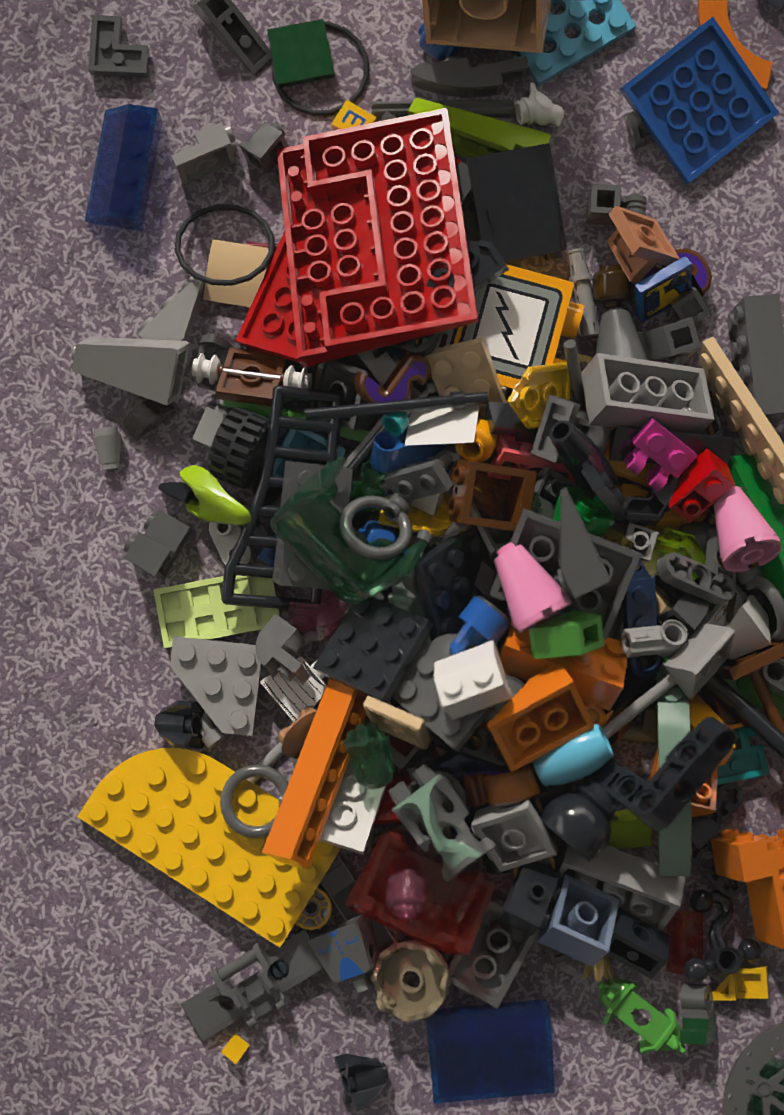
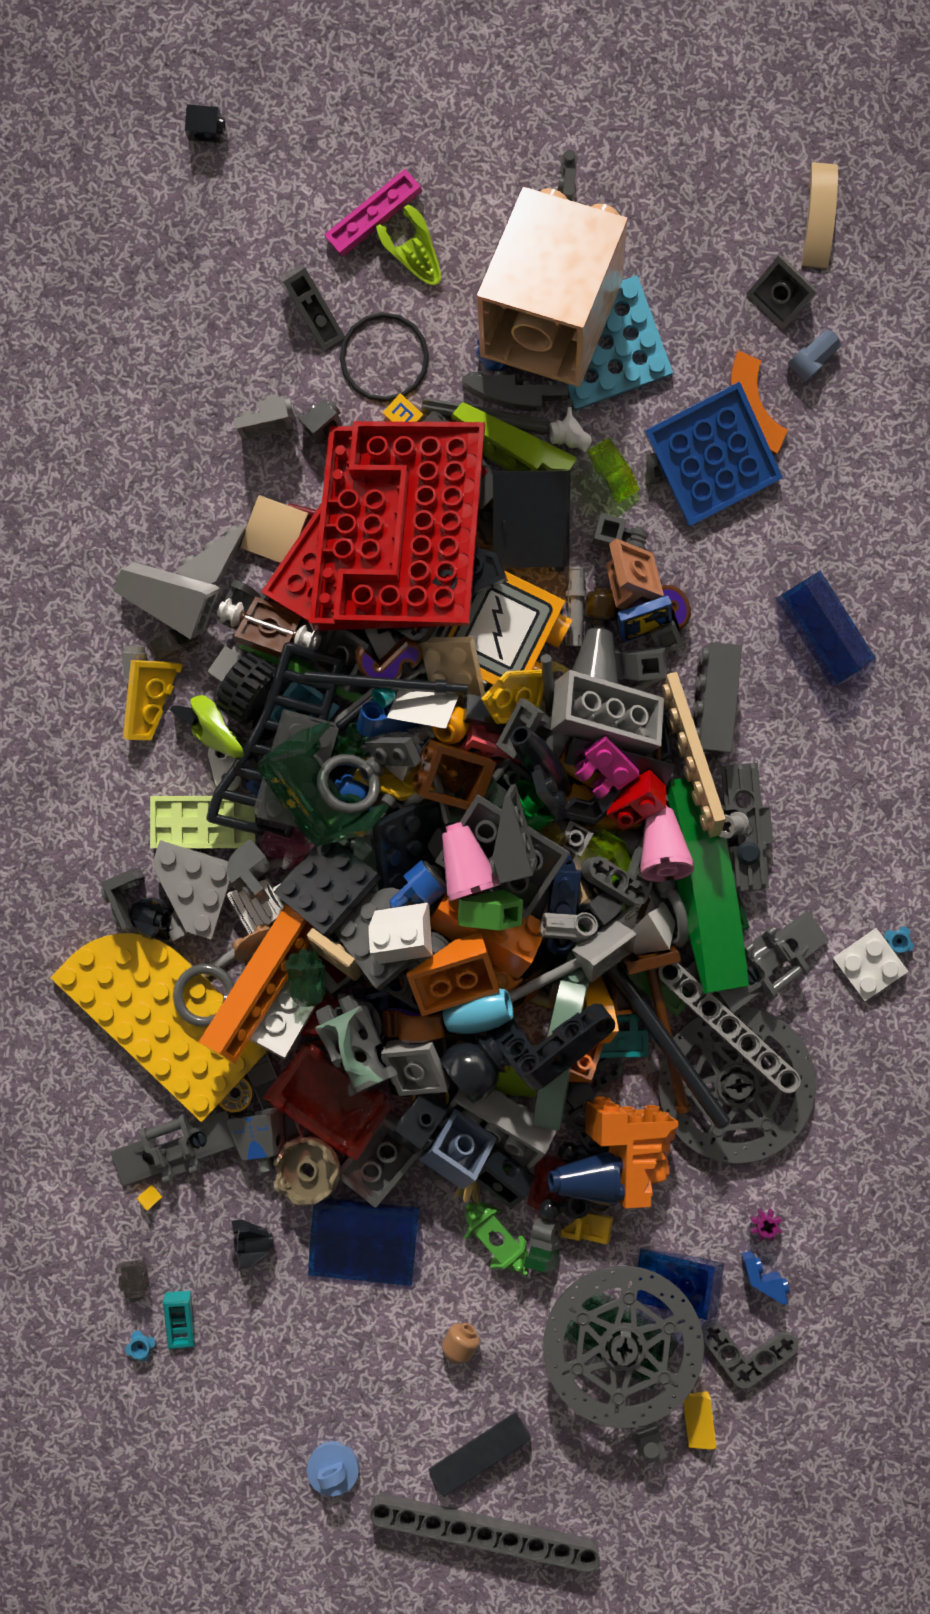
camera: 15 degrees right, 5 degrees up
clear blue slope [85,104,162,231] -> none
dark grey plate [88,15,150,78] -> none
dark grey brick [123,509,193,580] -> none
black piece [174,204,275,286] -> none
dark green tile [267,19,335,88] -> none
clear pink head [385,869,427,919] -> none
none -> dark grey bracket [101,868,144,931]
none -> yellow wing [123,660,183,740]
none -> dark blue cone [548,1152,625,1206]
none -> clear neon green slope [587,437,640,504]

